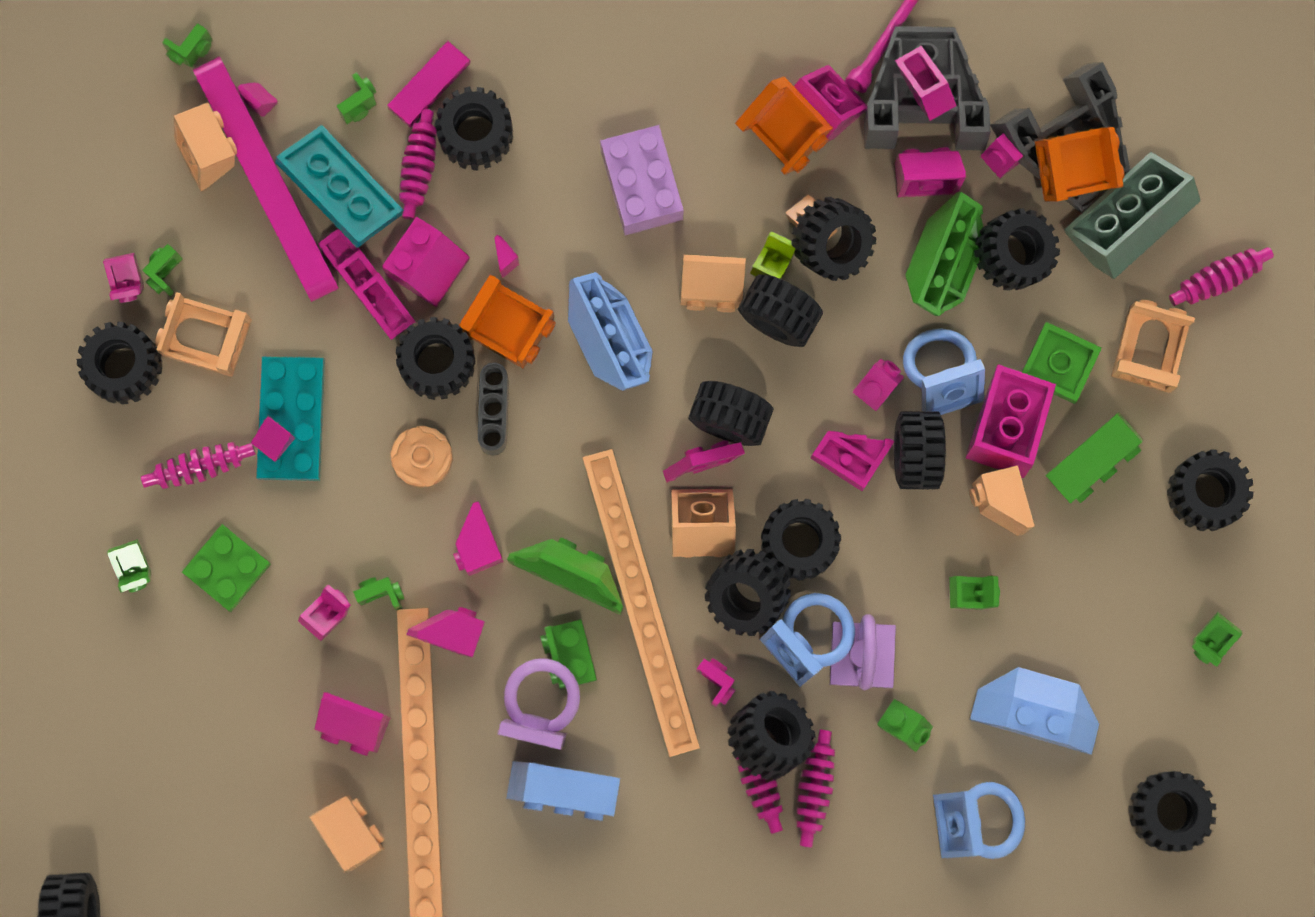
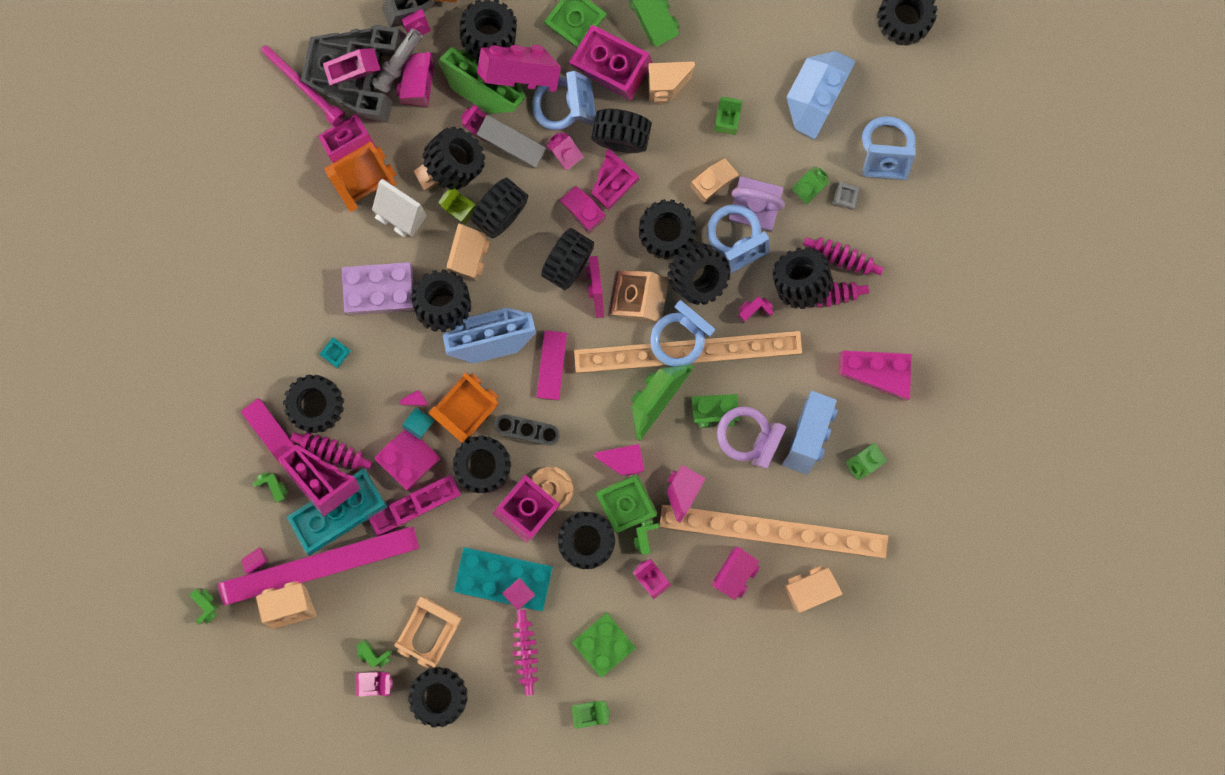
camera: 80 degrees left, 5 degrees up
none -> dark pink wedge [278,445,360,517]
none -> teal tile [319,337,352,369]
none -> light grey pin [372,28,423,93]
none -> white slope [372,179,427,238]
none -> teal tile [402,407,434,440]
none -> black tyre [411,269,472,332]
none -> dark pink bracket [461,104,486,142]
none -> light grey tile [476,115,546,168]
none -> dark pink wedge [477,45,561,92]
none -> dark pink slope [492,475,560,543]
none -> dark pink tile [537,330,567,401]
none -> black tyre [558,512,615,569]
none -> dark pink slope [559,186,606,234]
none -> bright green plate [596,473,658,533]
none -> light blue tile [650,300,716,367]
none -> light nougat slope [690,158,739,204]
none -> light grey tile [832,182,861,210]
none -> dark pink wedge [839,351,912,401]
none -> bright green bracket [846,442,887,480]

